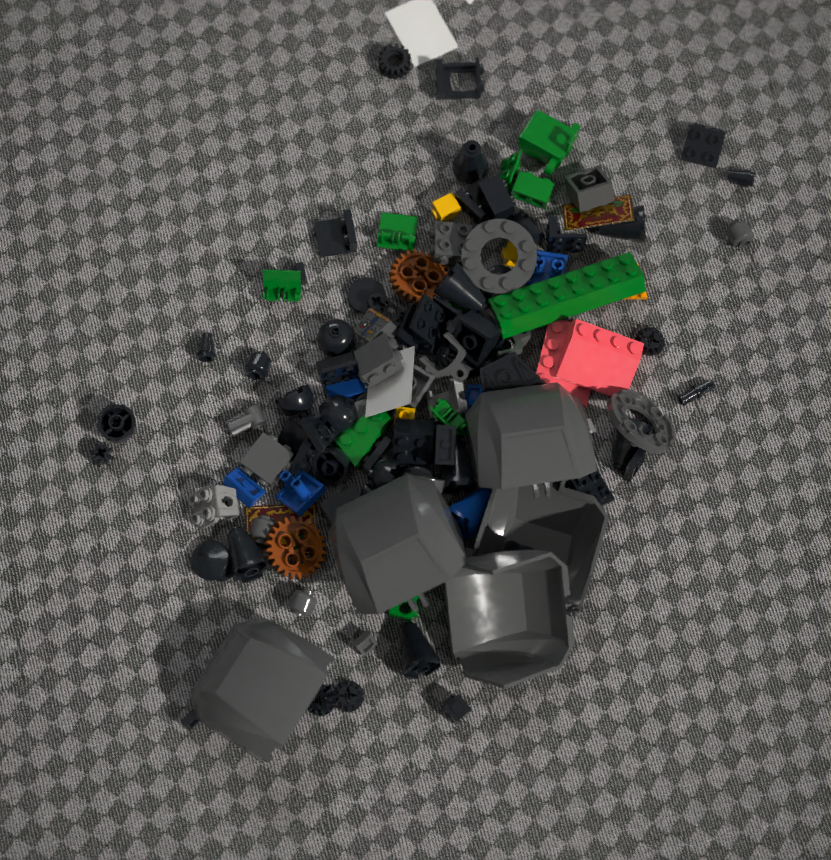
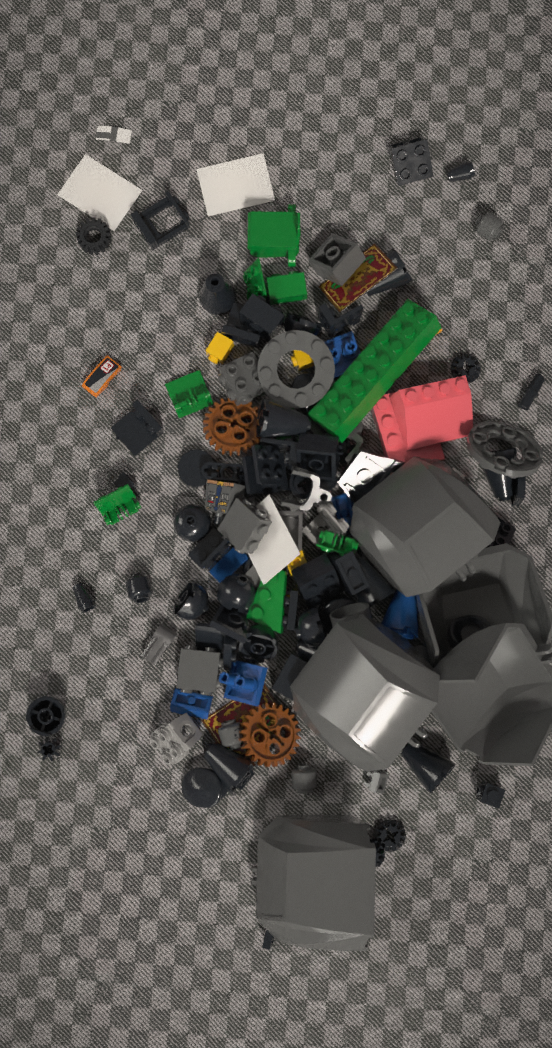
camera: 25 degrees left, 10 degrees up
none -> slope [82,355,122,398]
none -> white sticker [196,153,275,216]

